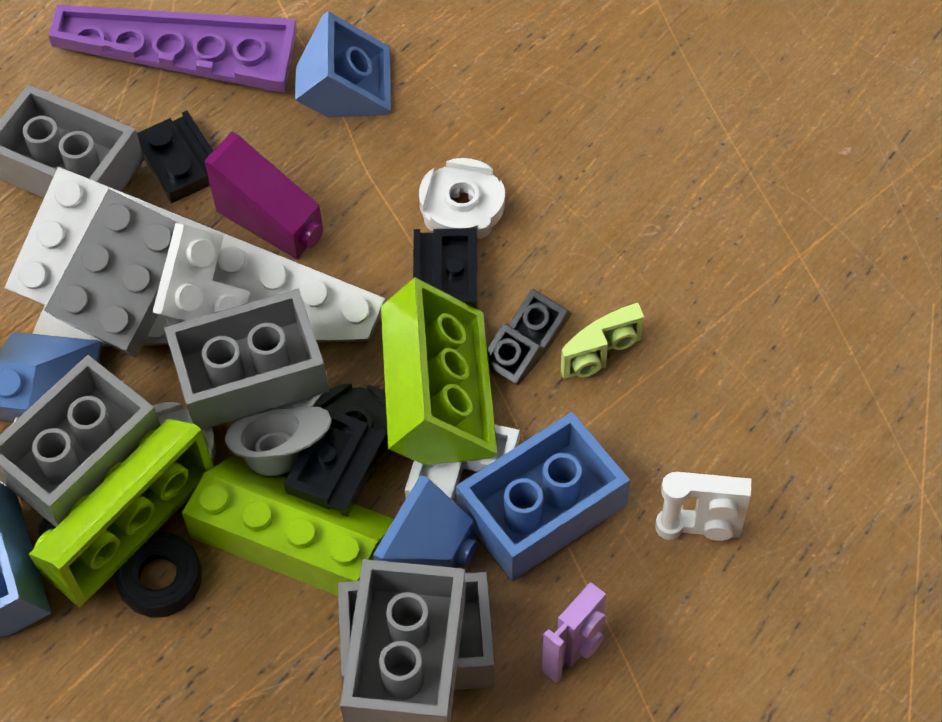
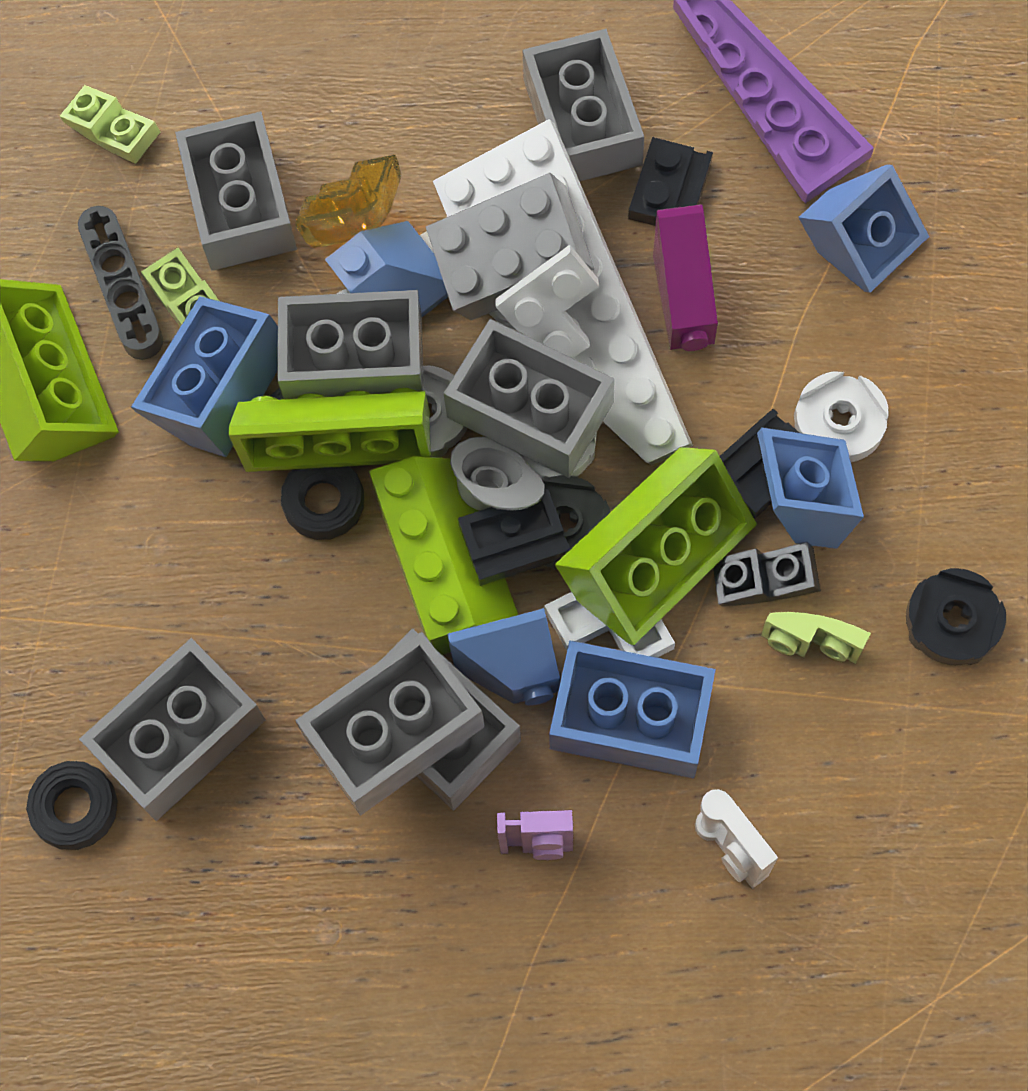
camera: 50 degrees right, 10 degrees up
none -> medium blue slope [757,427,864,549]
none -> black plate [906,568,1006,665]

